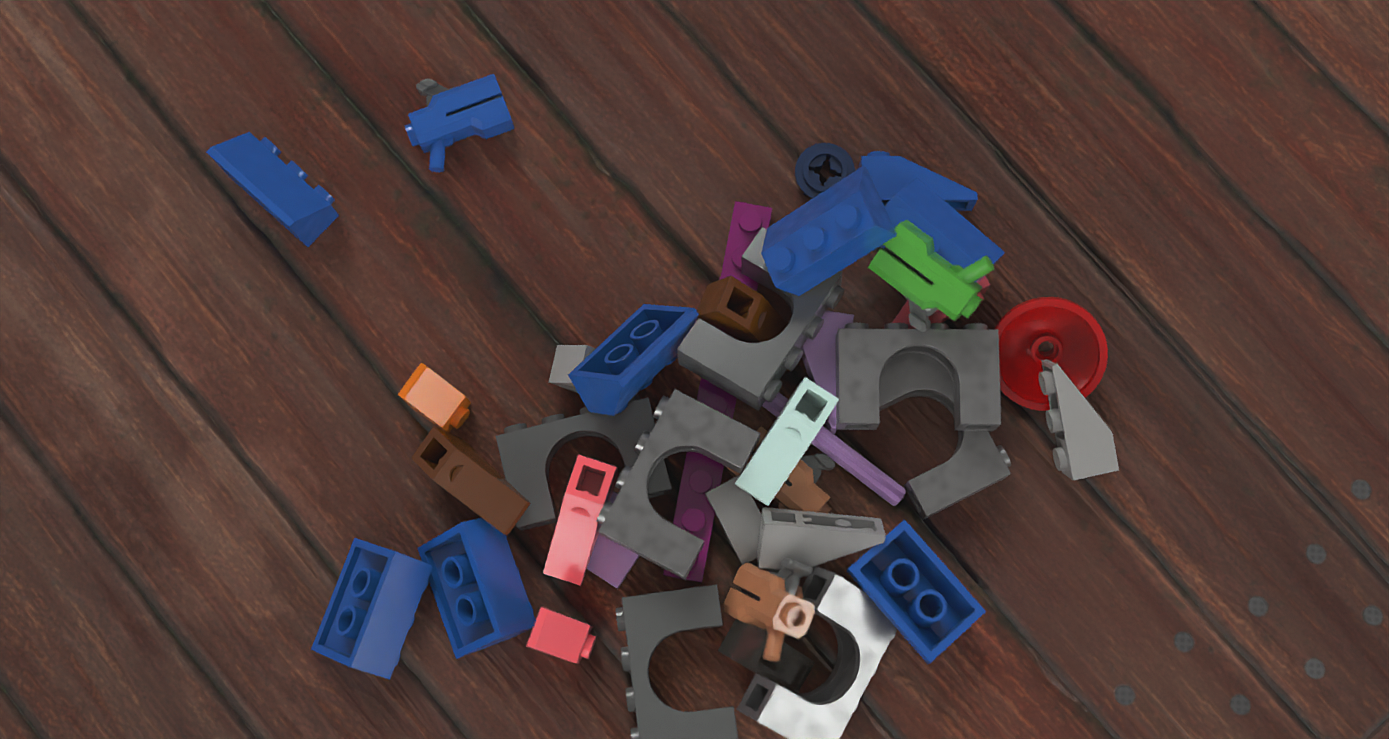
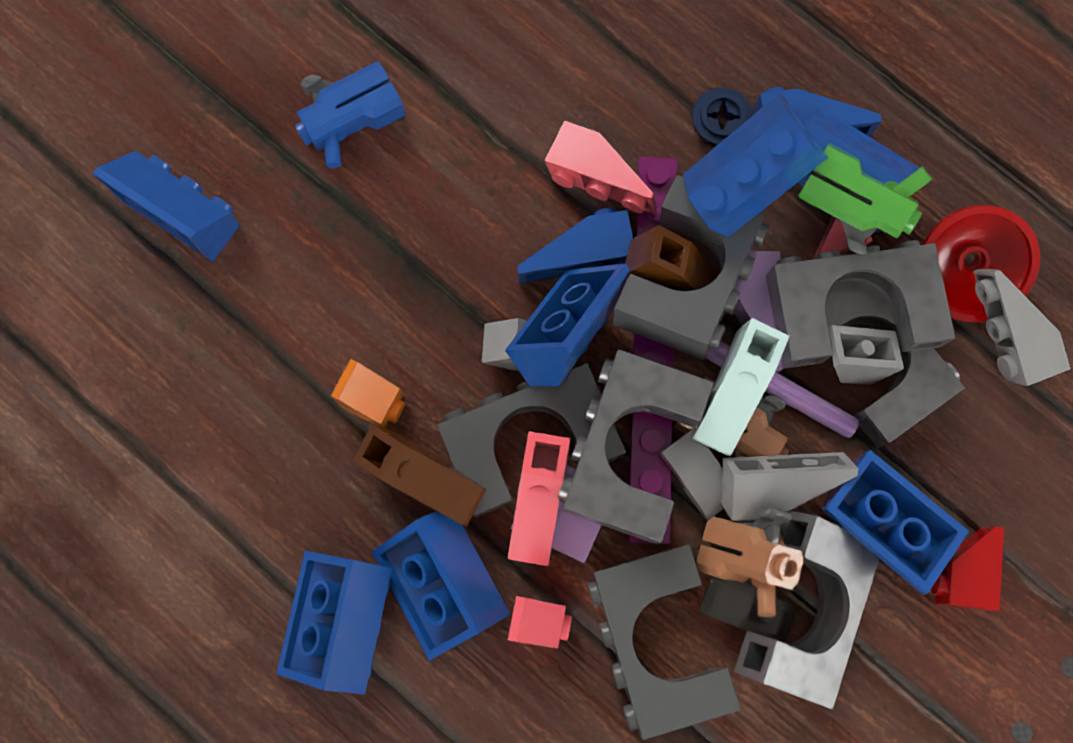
camera: 15 degrees left, 0 degrees up
none -> blue slope [517,208,633,284]
none -> coral slope [545,121,657,215]
none -> light grey slope [828,325,904,385]
none -> red slope [931,526,1004,611]

